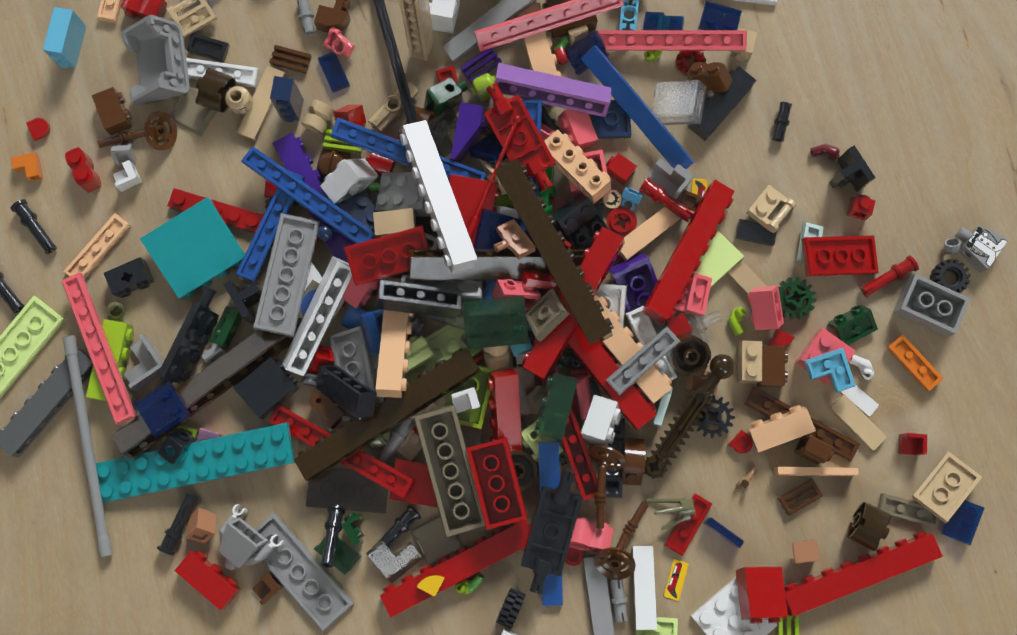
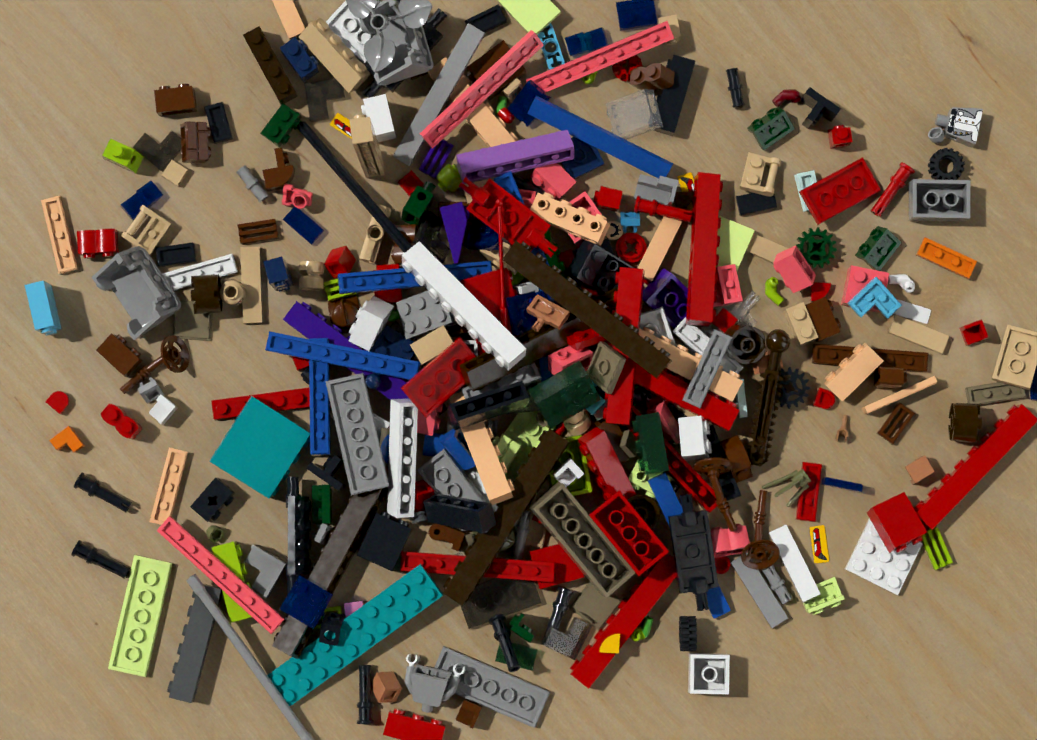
camera: 25 degrees left, 5 degrees up
none -> dark green bracket [747,107,795,150]

